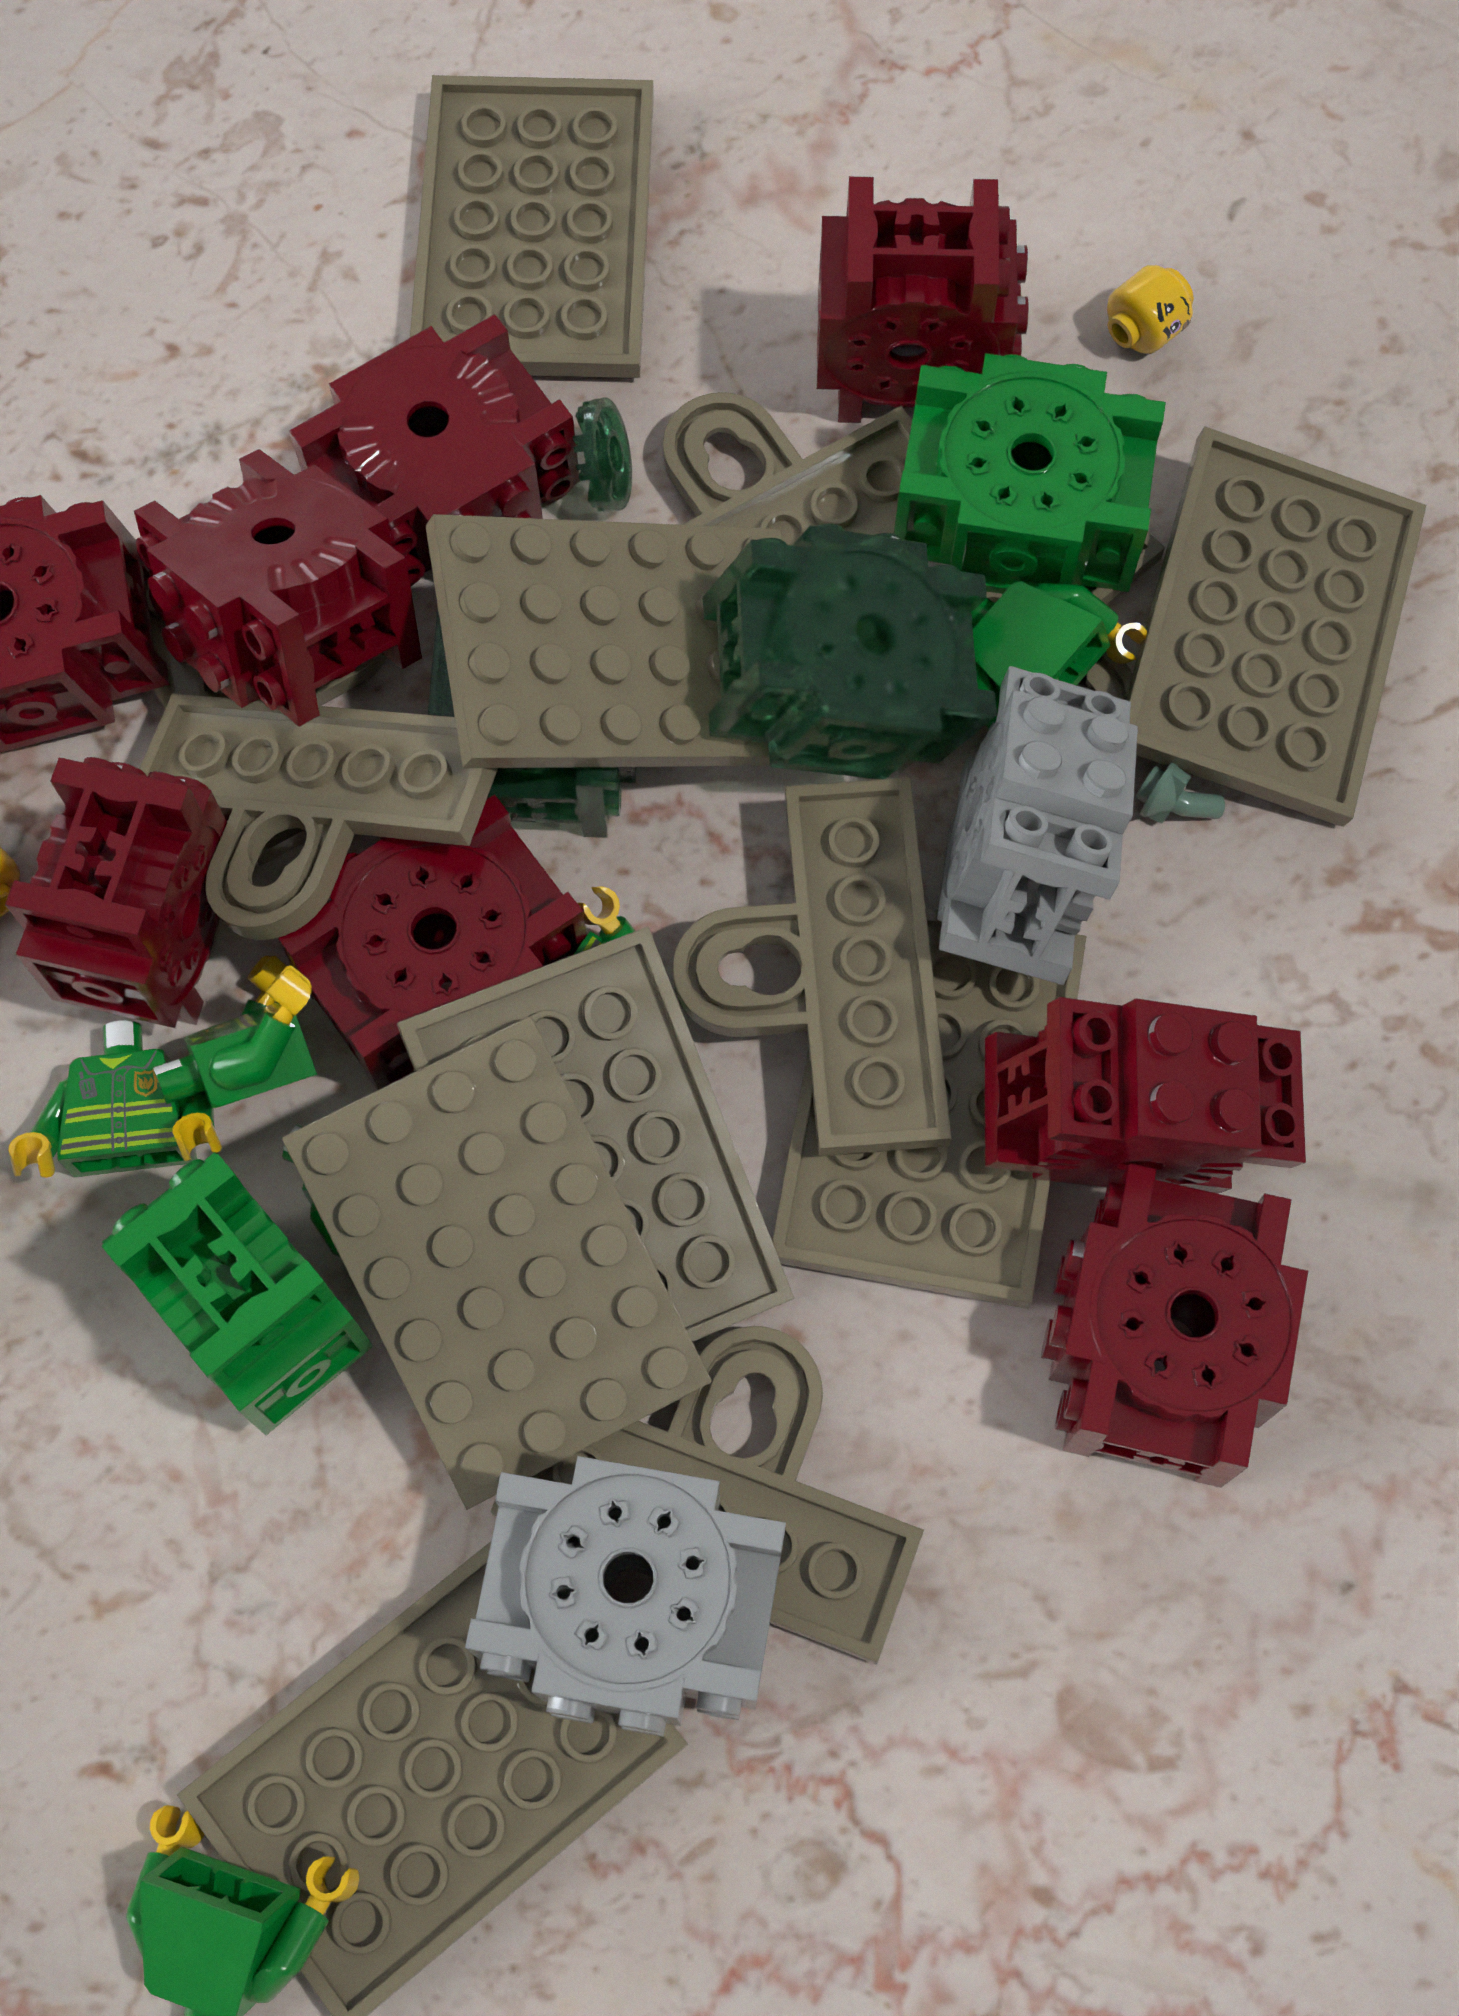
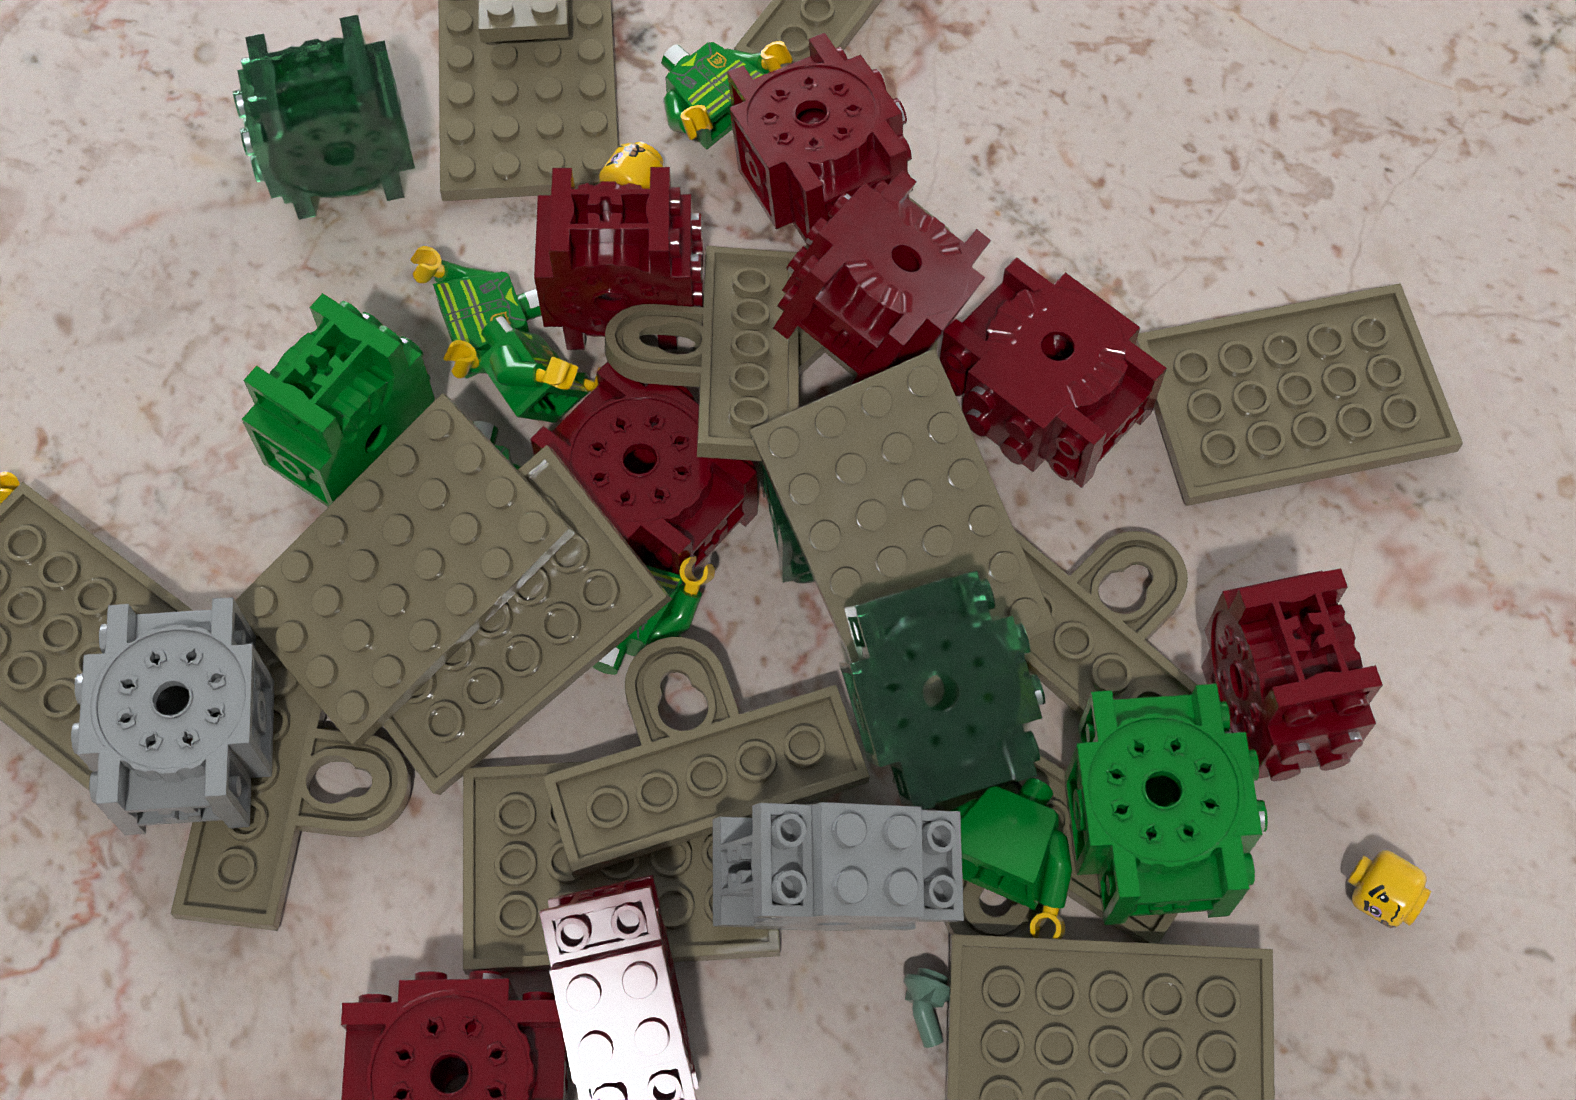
camera: 75 degrees right, 5 degrees down
clear green wheel [573,397,632,512] -> none

